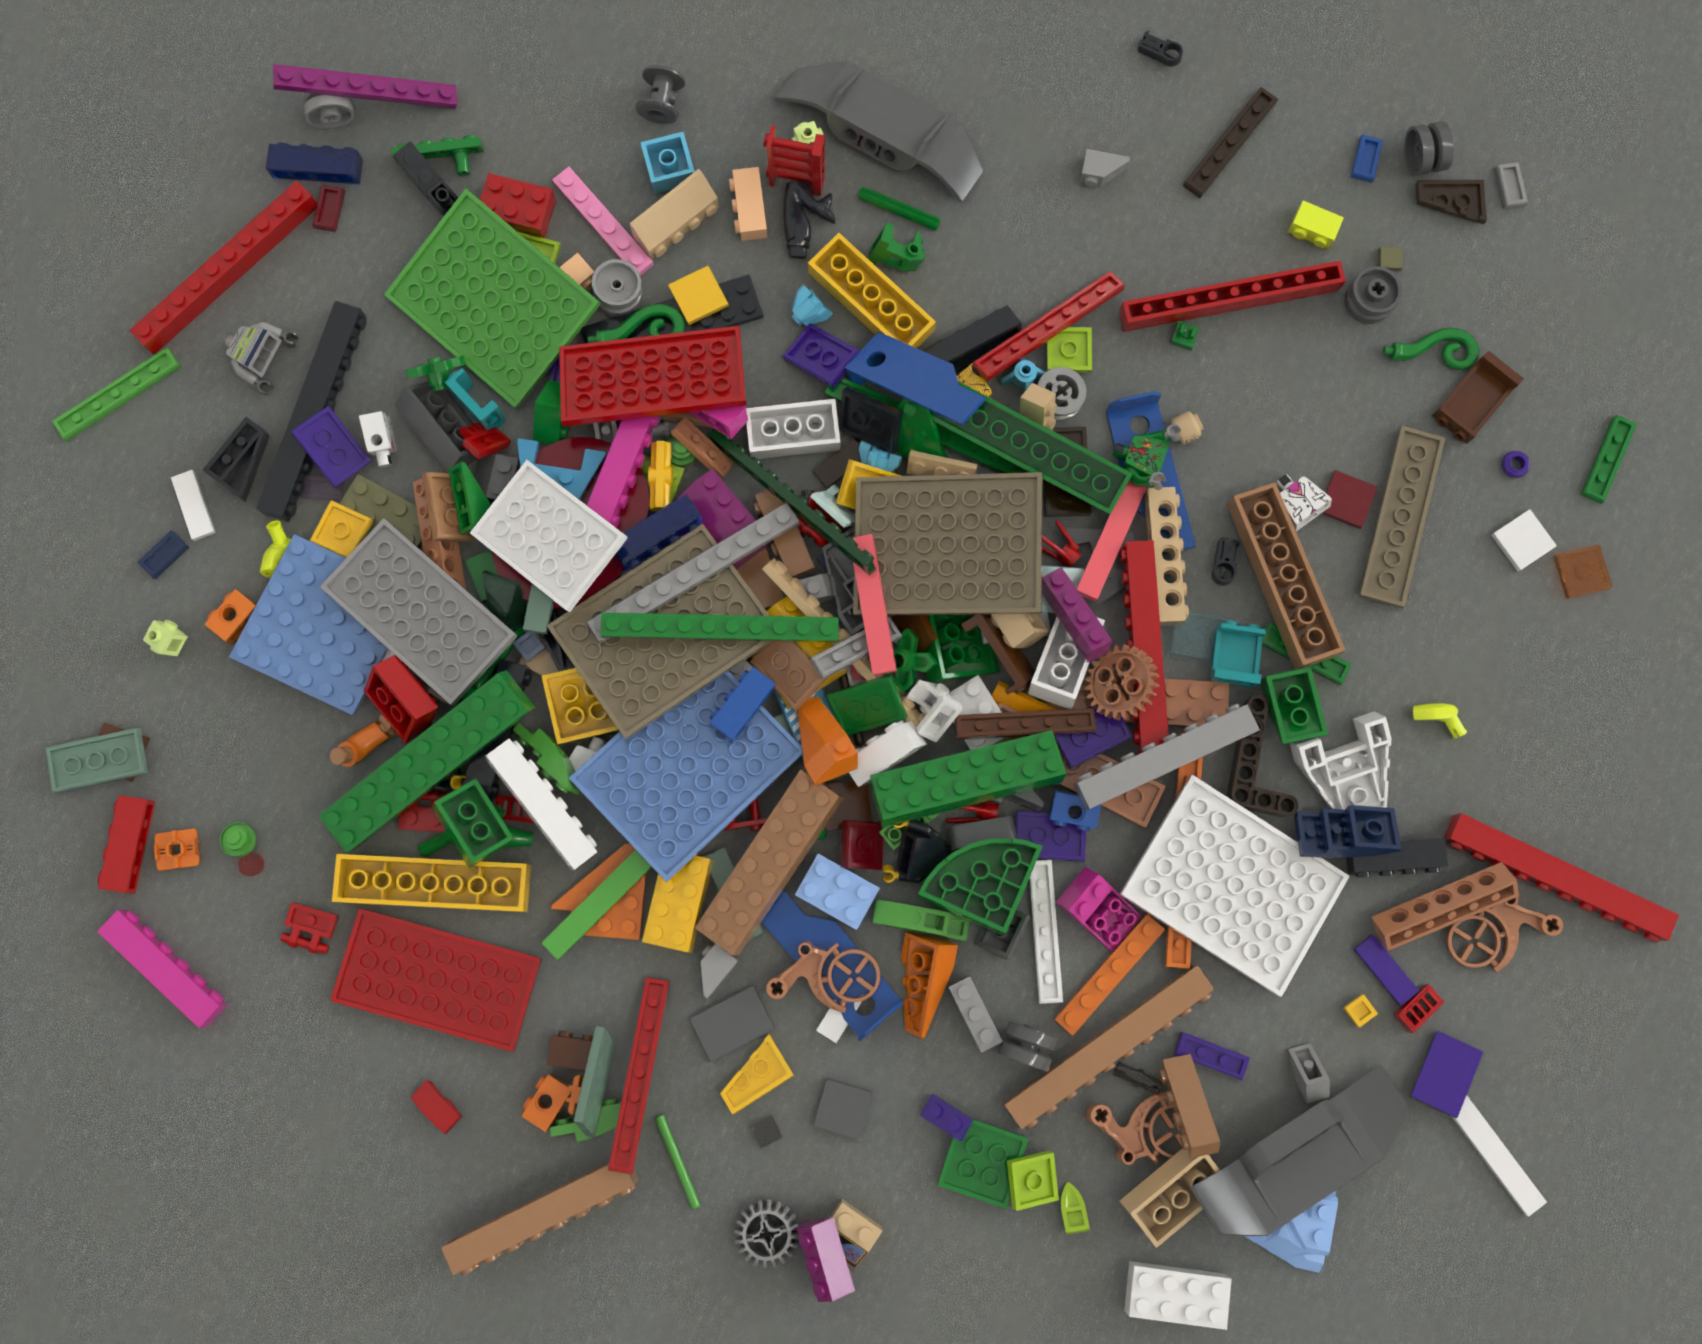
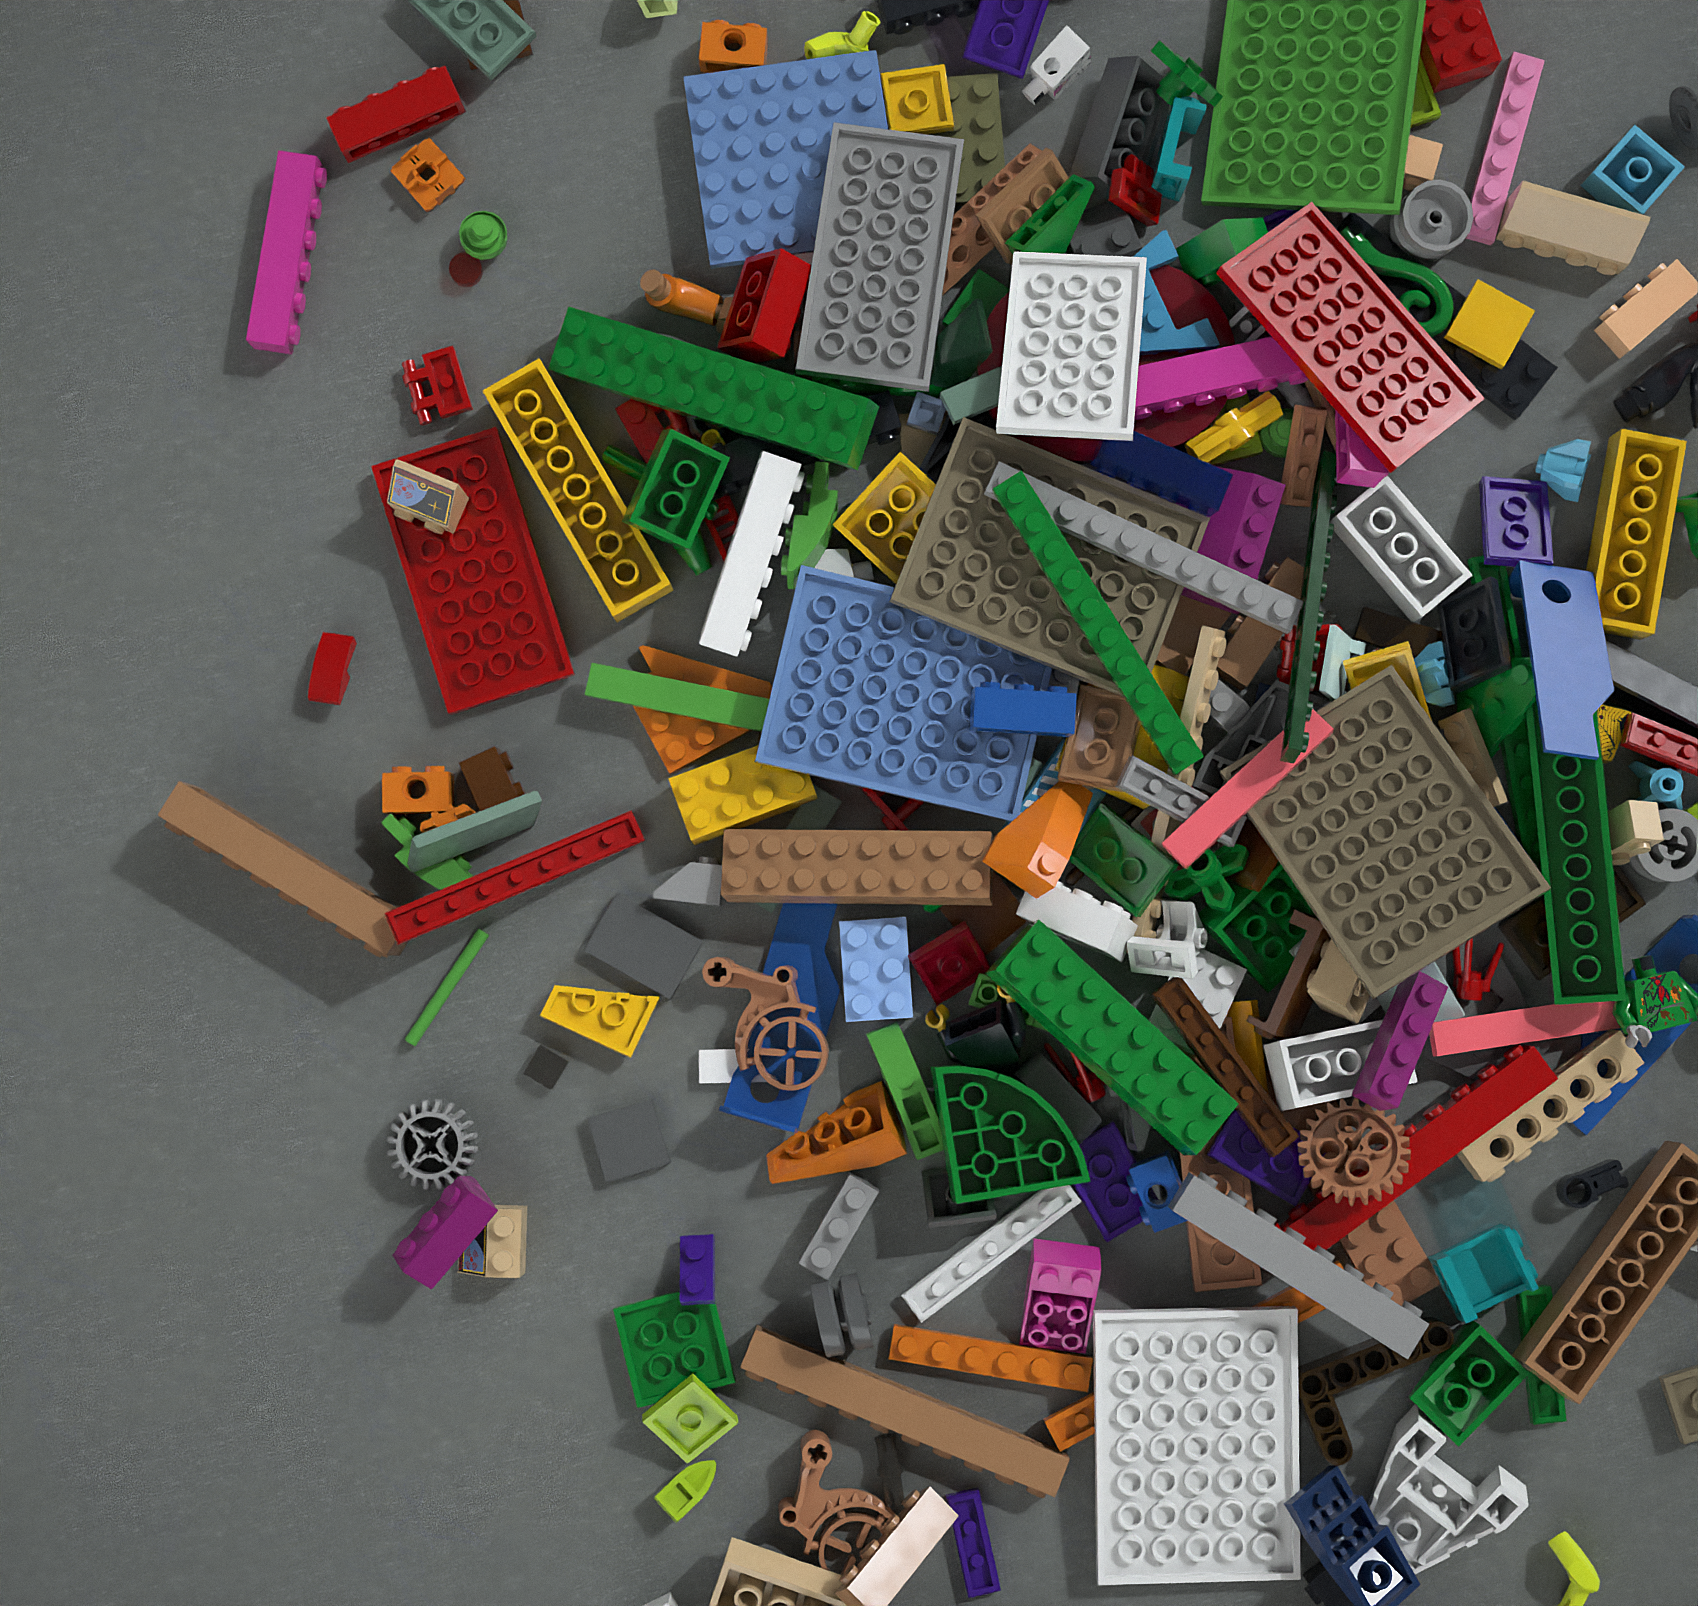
camera: 60 degrees right, 5 degrees up
none -> slope [387,459,469,535]

